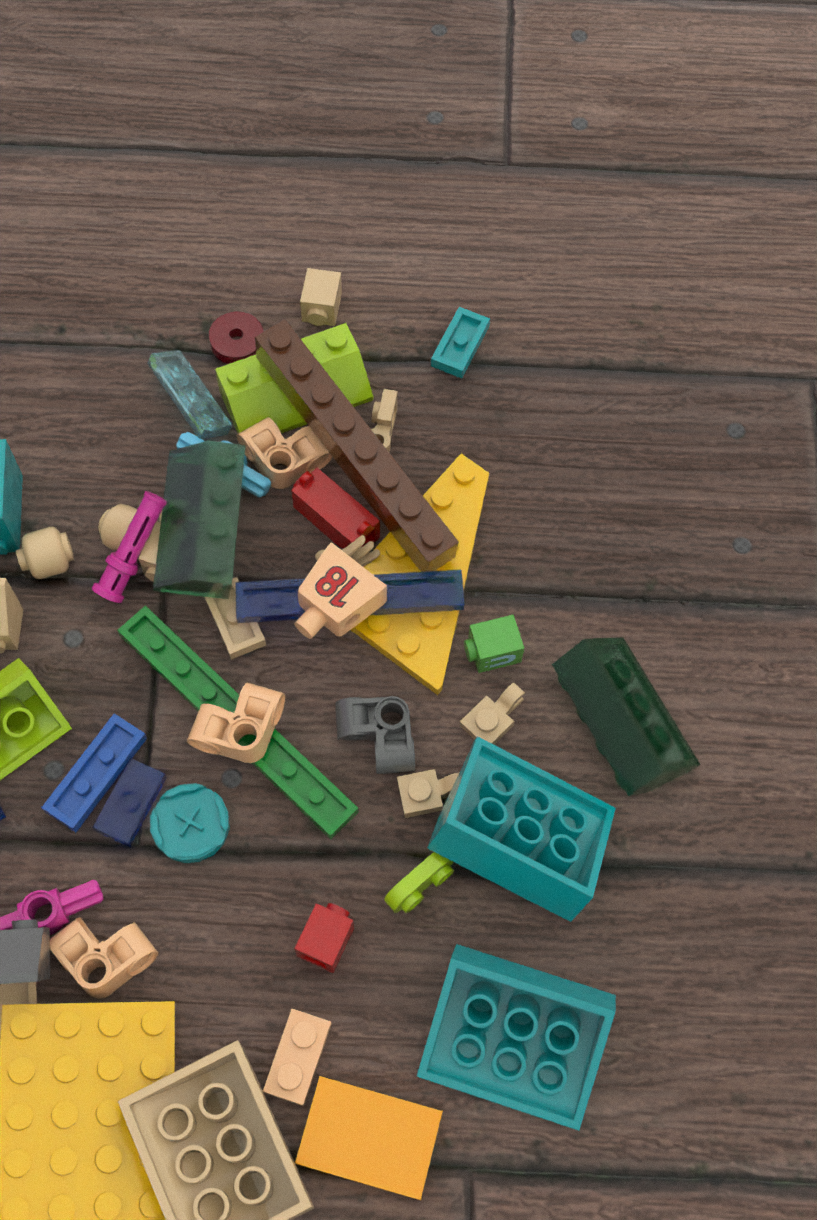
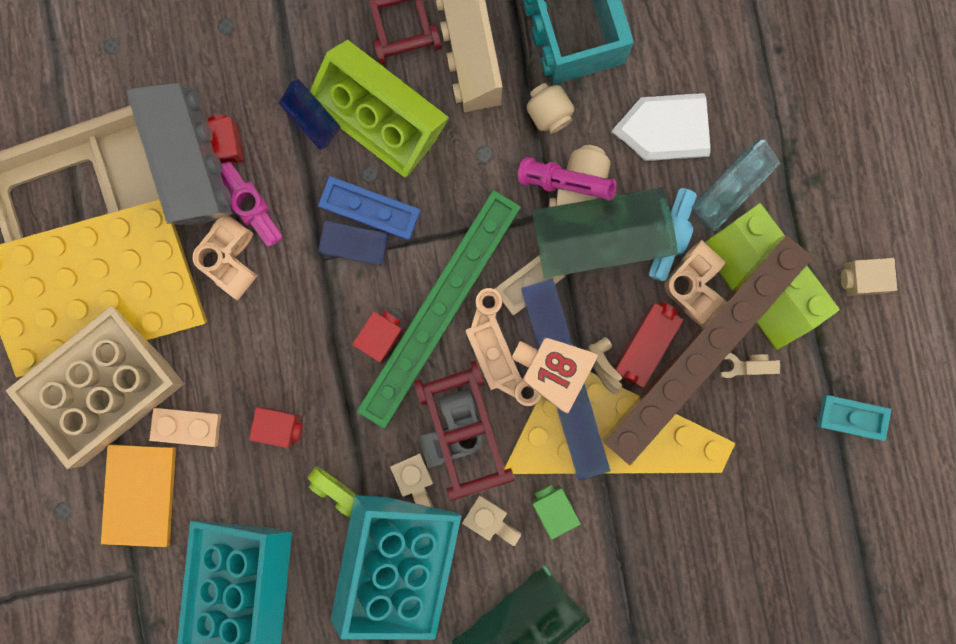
camera: 80 degrees right, 20 degrees up
teal tile [150,783,230,863] -> none
light nougat piece [187,682,285,763] -> none
dark red piece [209,311,264,364] -> none
none -> brick [352,311,403,363]
none -> dark red piece [414,360,515,501]
none -> light nougat plate [465,288,541,406]
none -> white tile [611,93,710,161]

